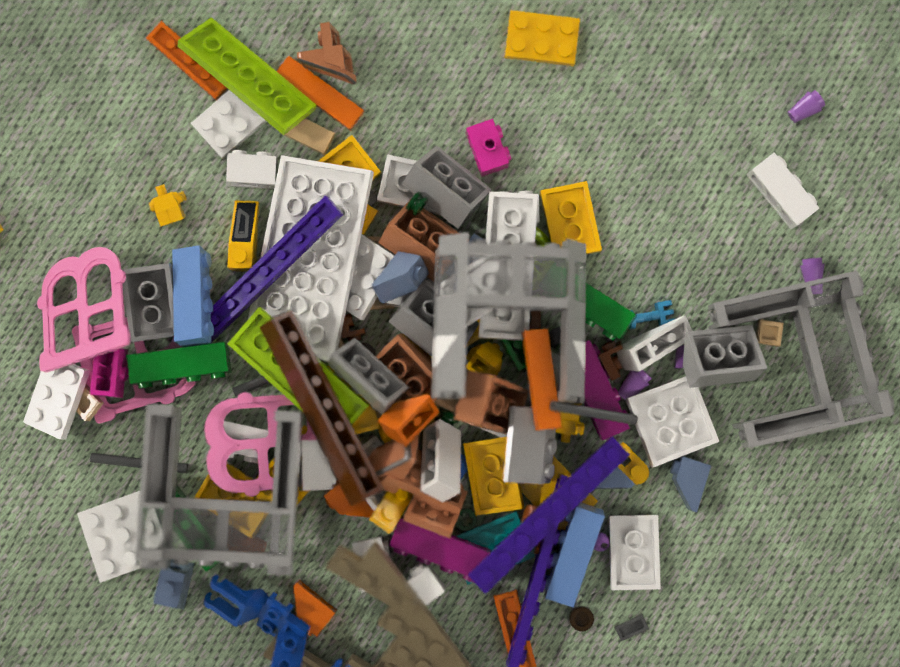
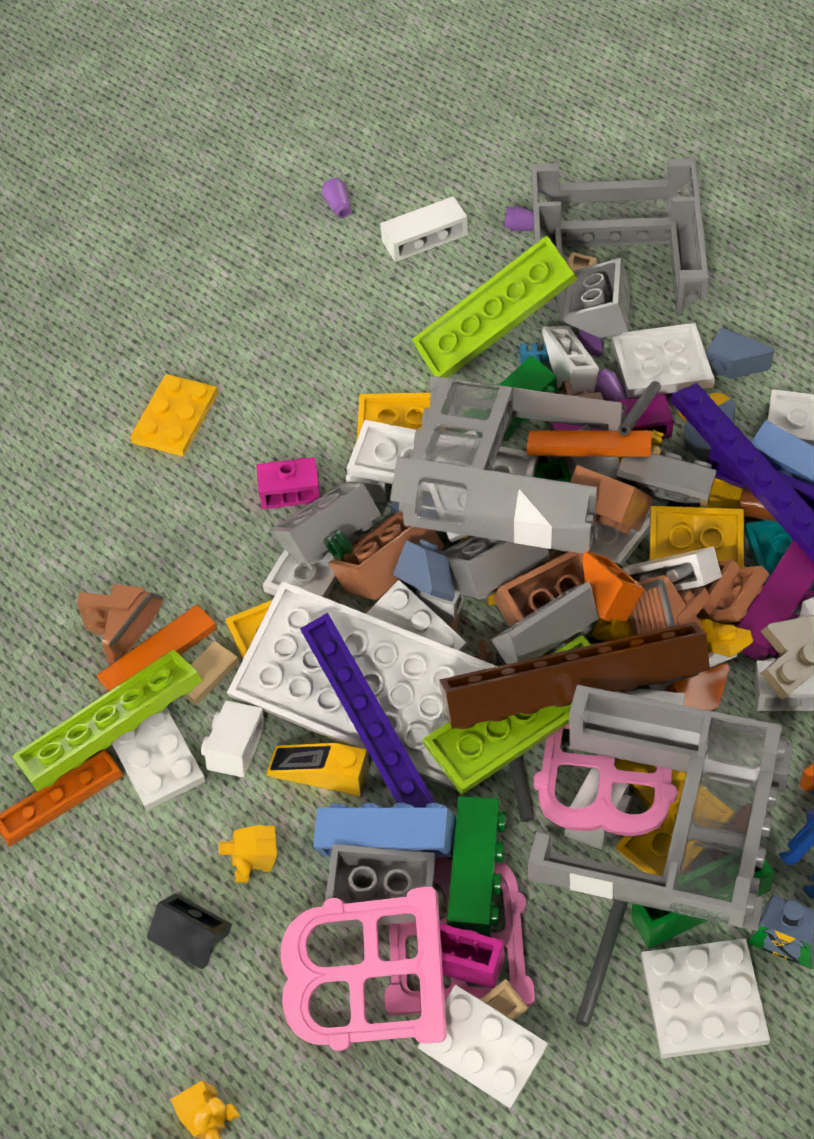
camera: 70 degrees left, 30 degrees down
none -> black panel [147,893,232,969]
none -> lime plate [411,235,578,378]

